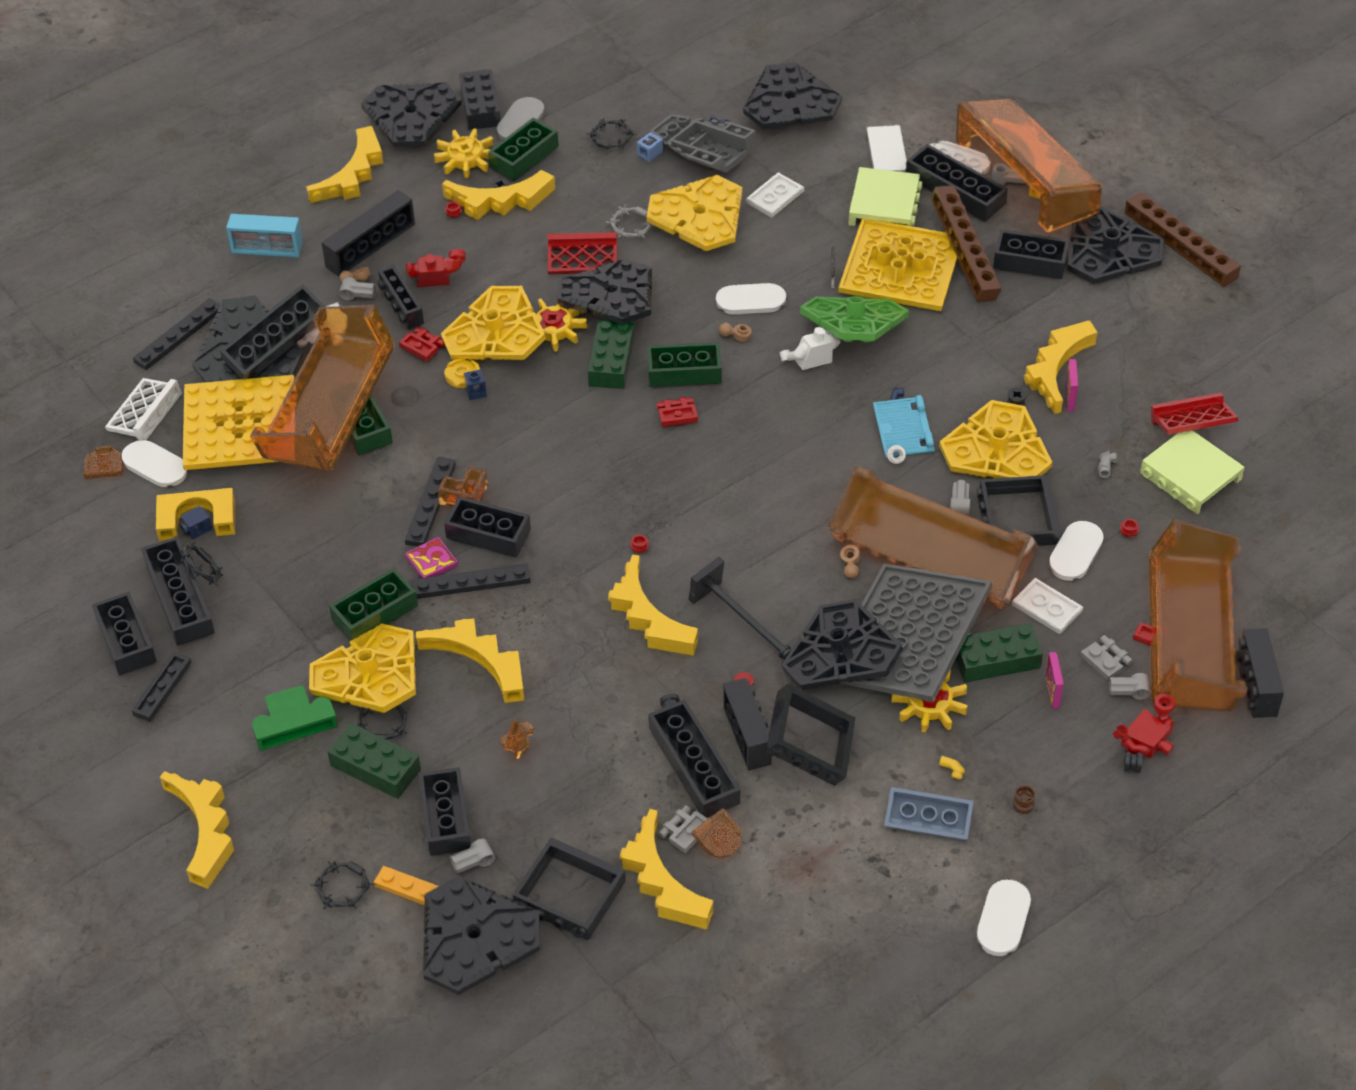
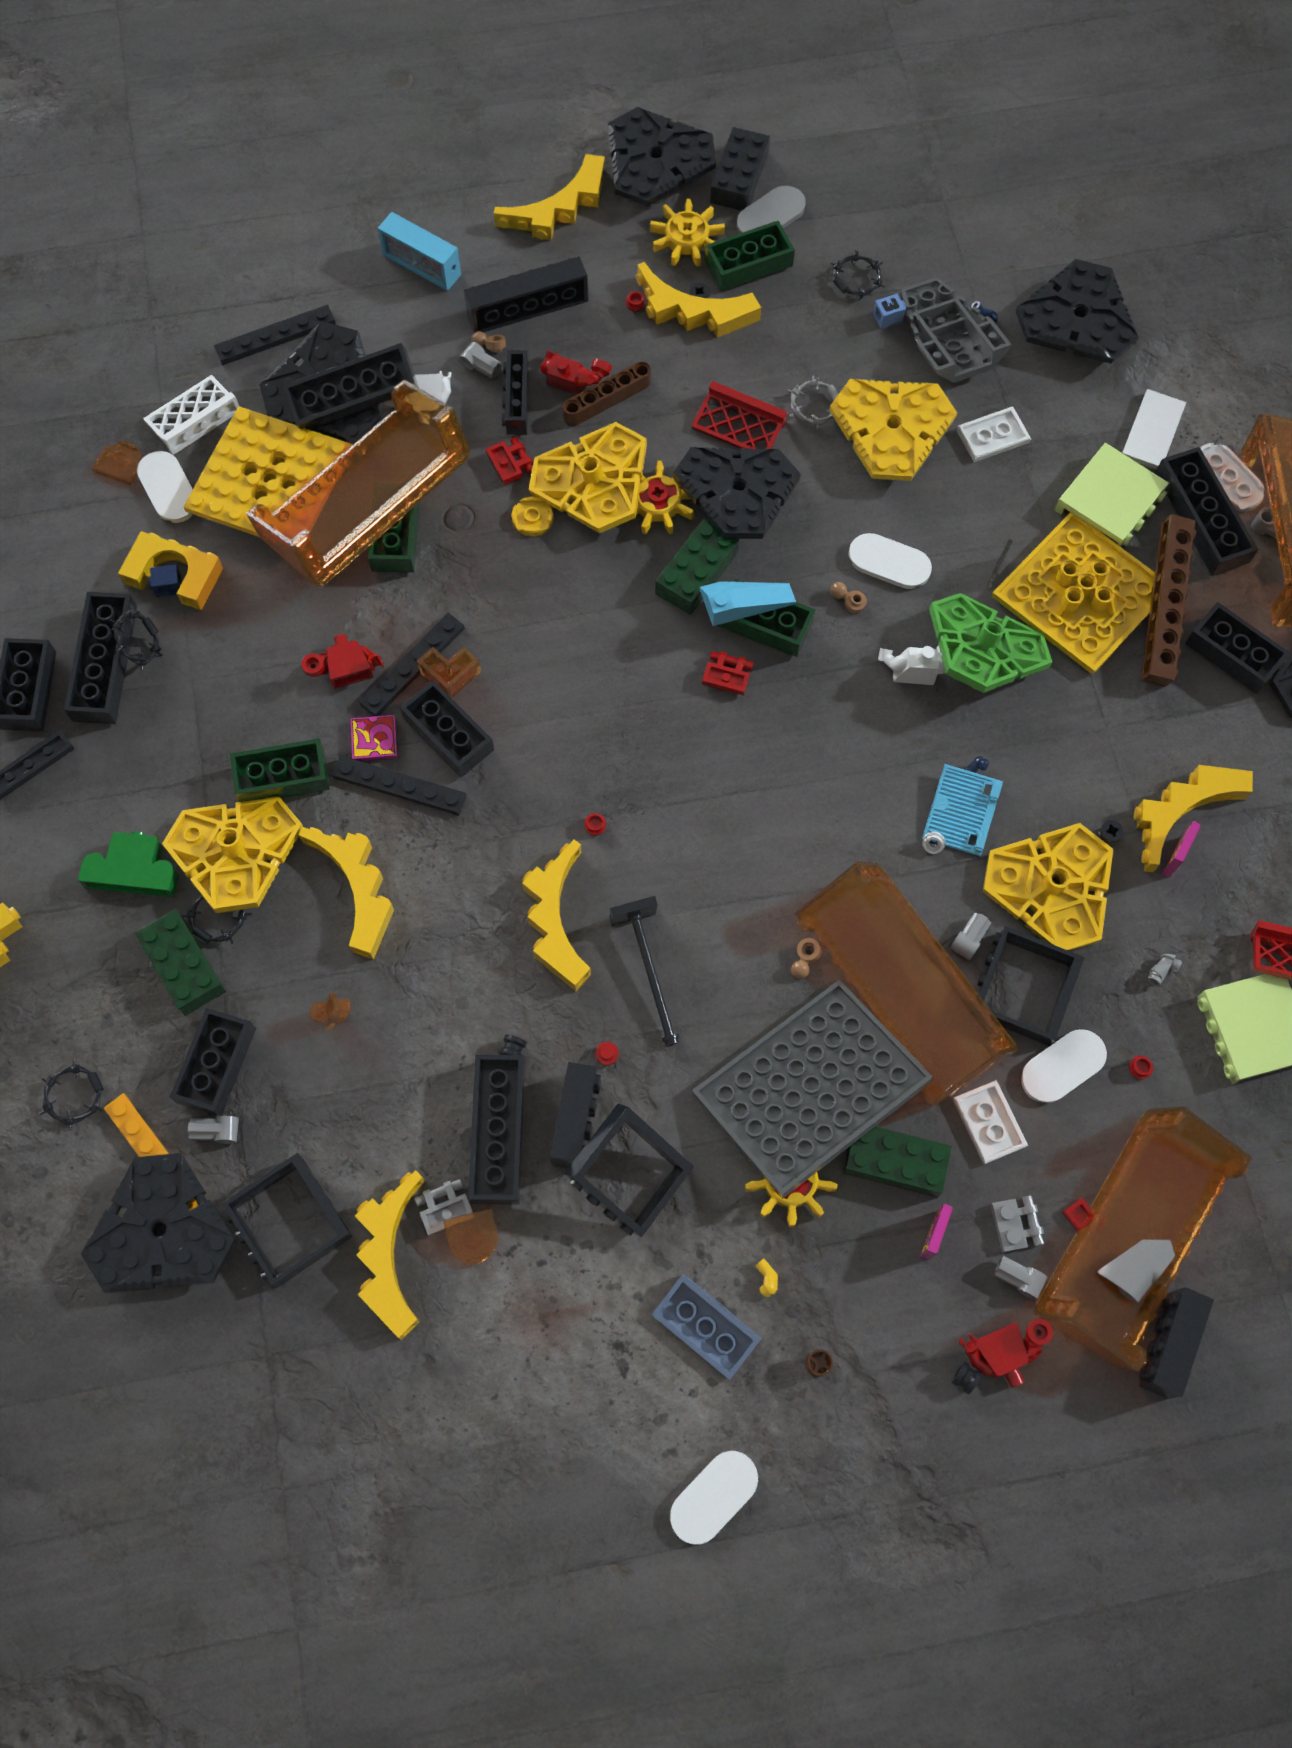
camera: 25 degrees right, 20 degrees up
dark blue brick [464,369,487,400] -> none
black plate [781,599,903,690] -> none
none -> red torso [301,634,384,689]
none -> reddish brown beam [563,361,651,426]
none -> medium azure wedge [700,582,796,626]
none -> light grey panel [1098,1240,1175,1304]

